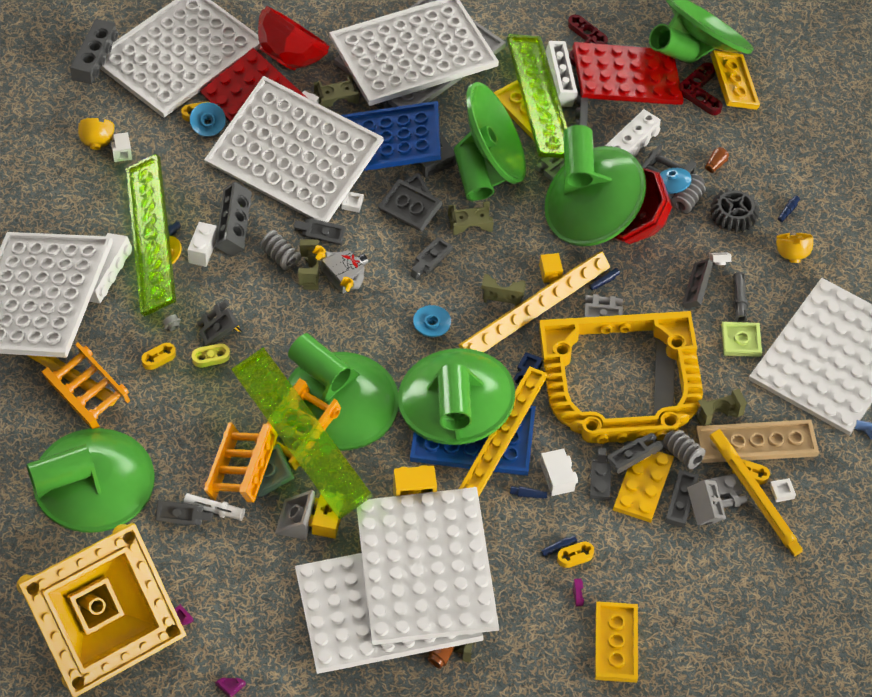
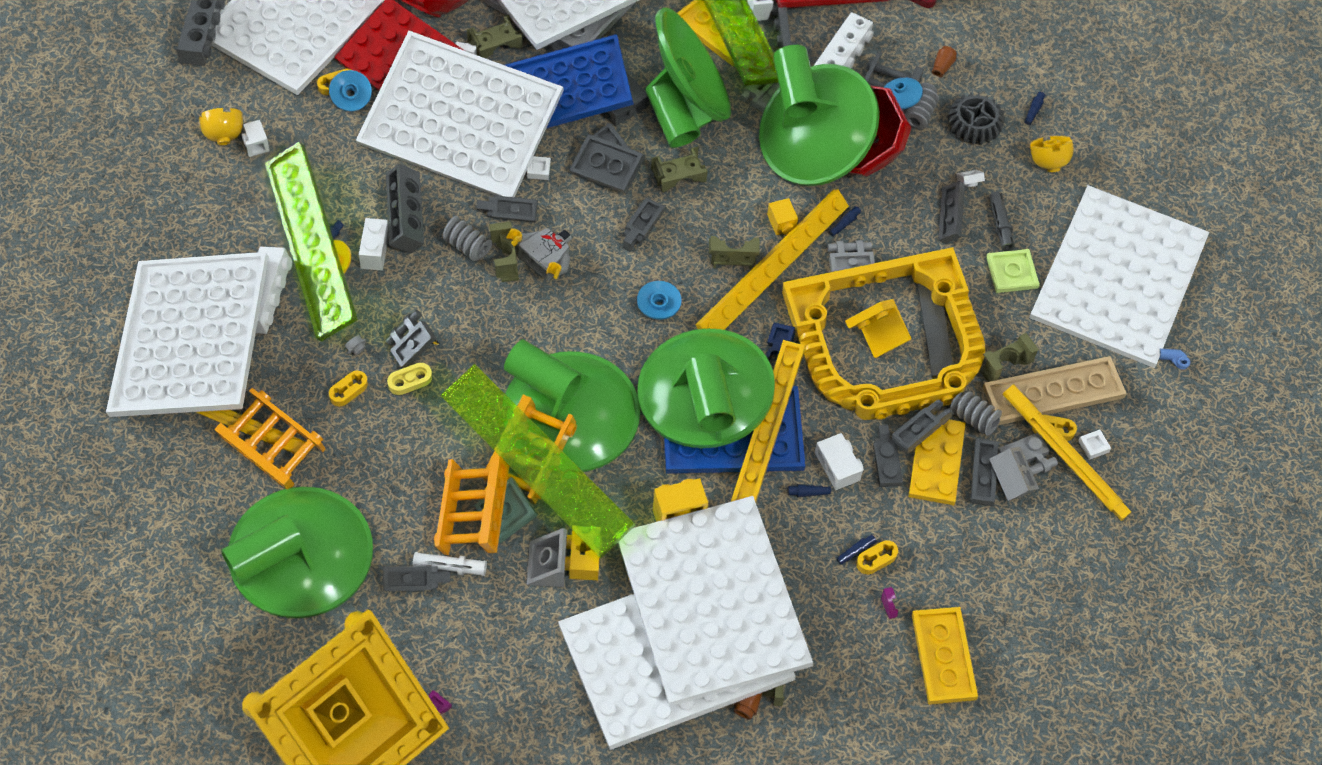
camera: 10 degrees left, 5 degrees up
none -> yellow bracket [845,299,911,358]

